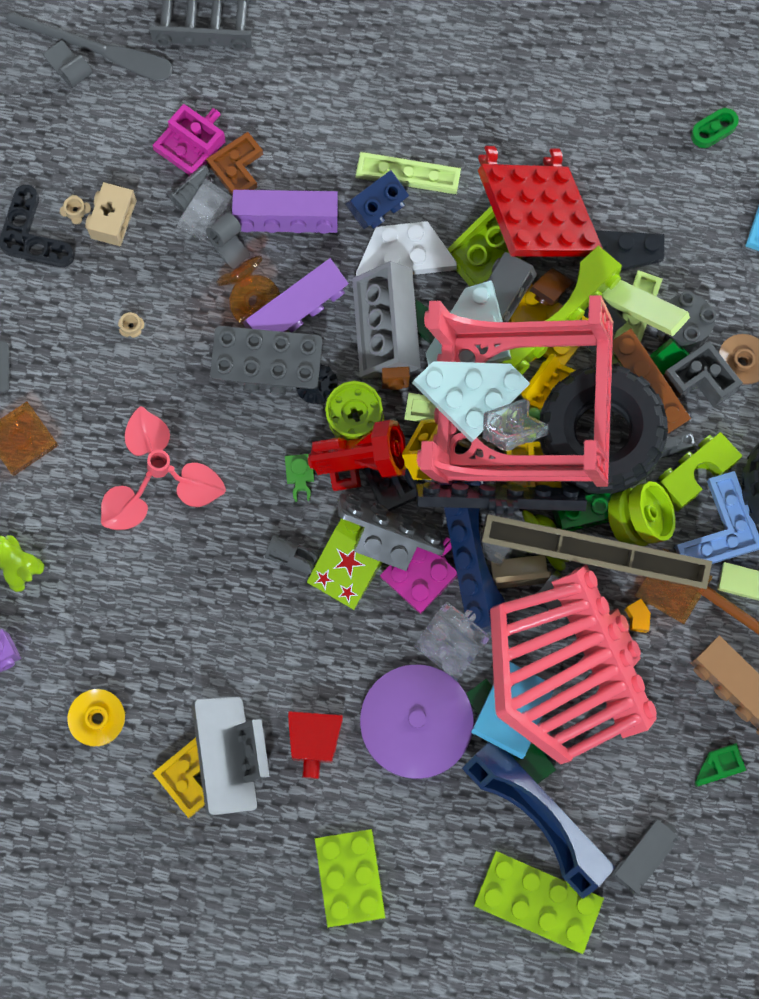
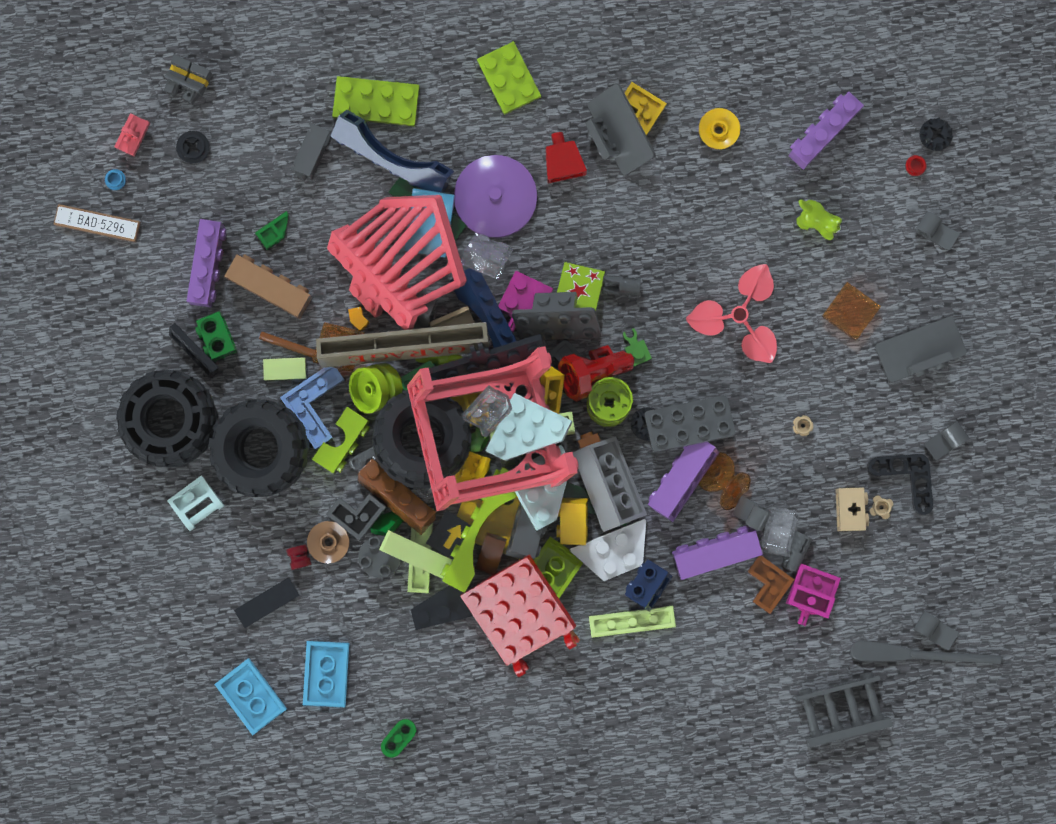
camera: 165 degrees right, 10 degrees up
none -> yellow brick [556,498,588,545]

